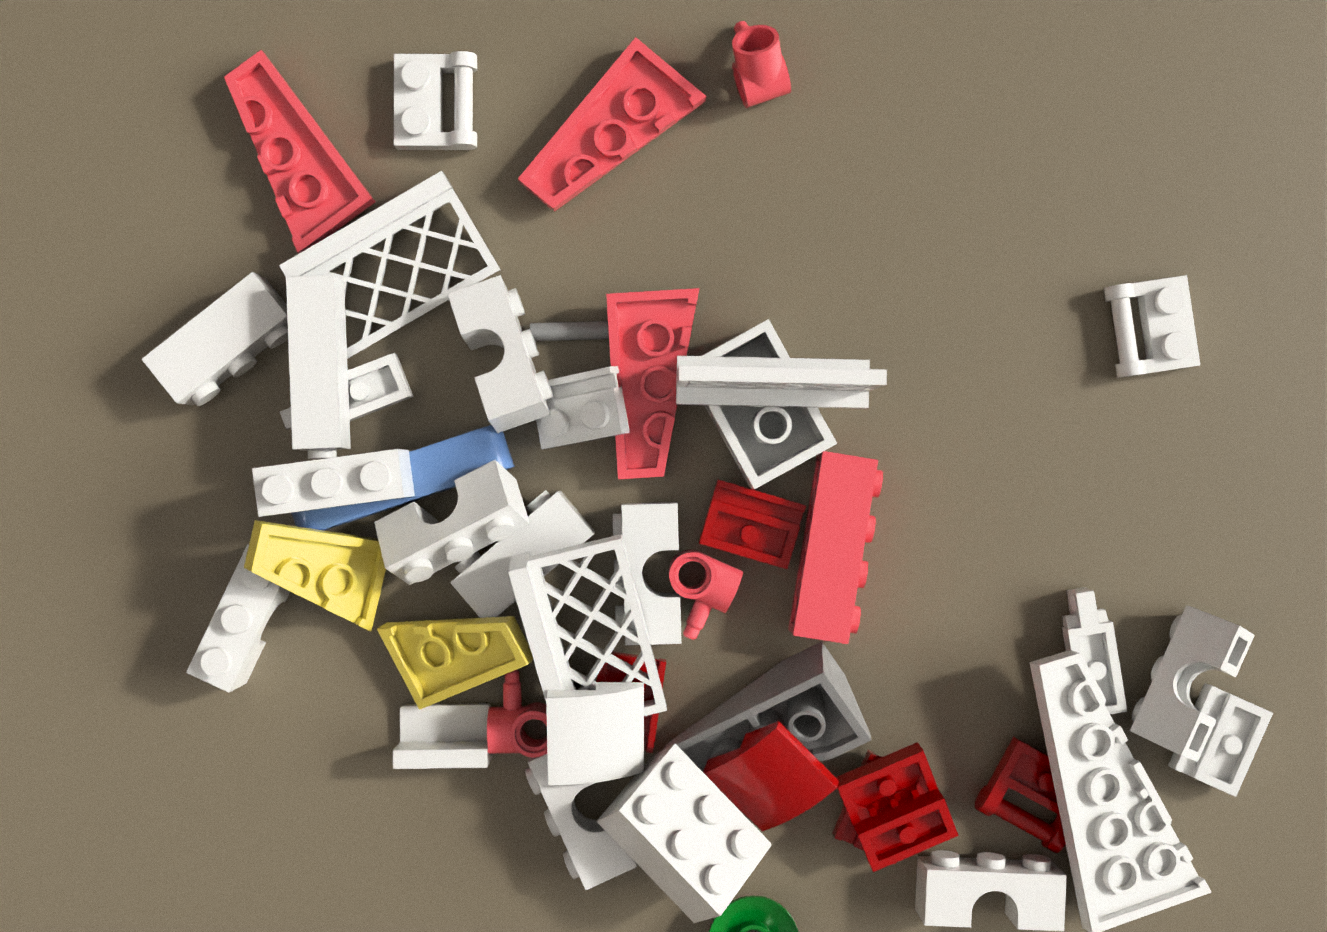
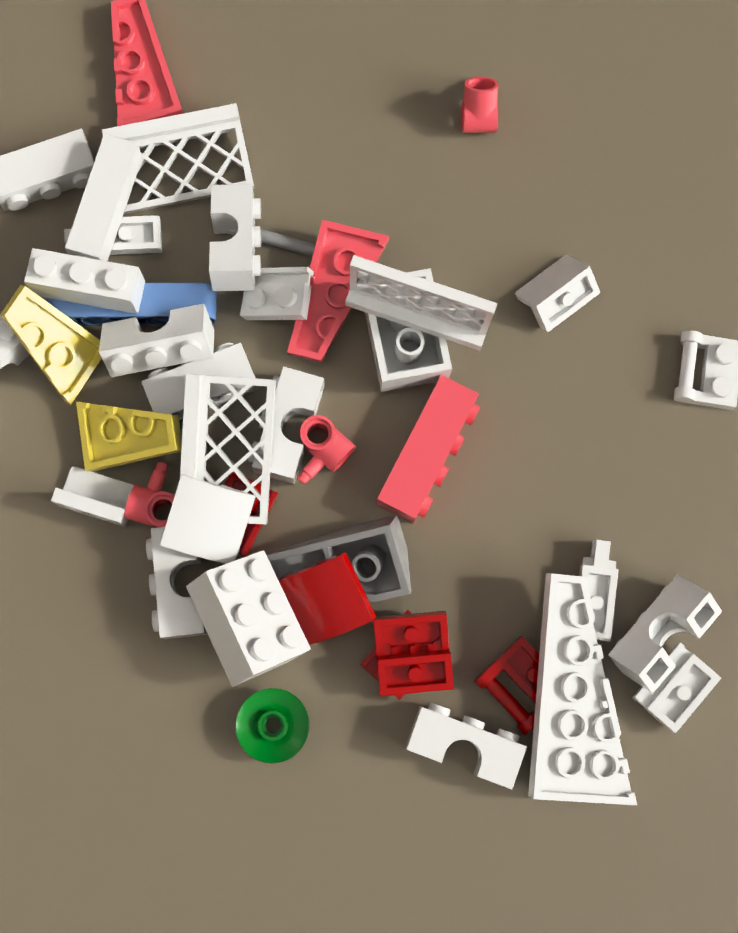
camera: 15 degrees right, 10 degrees down
white plate [394,51,477,150] -> none
coral wing [518,37,707,212] -> none
red plate [698,479,806,570] -> none
none -> white panel [515,255,600,332]

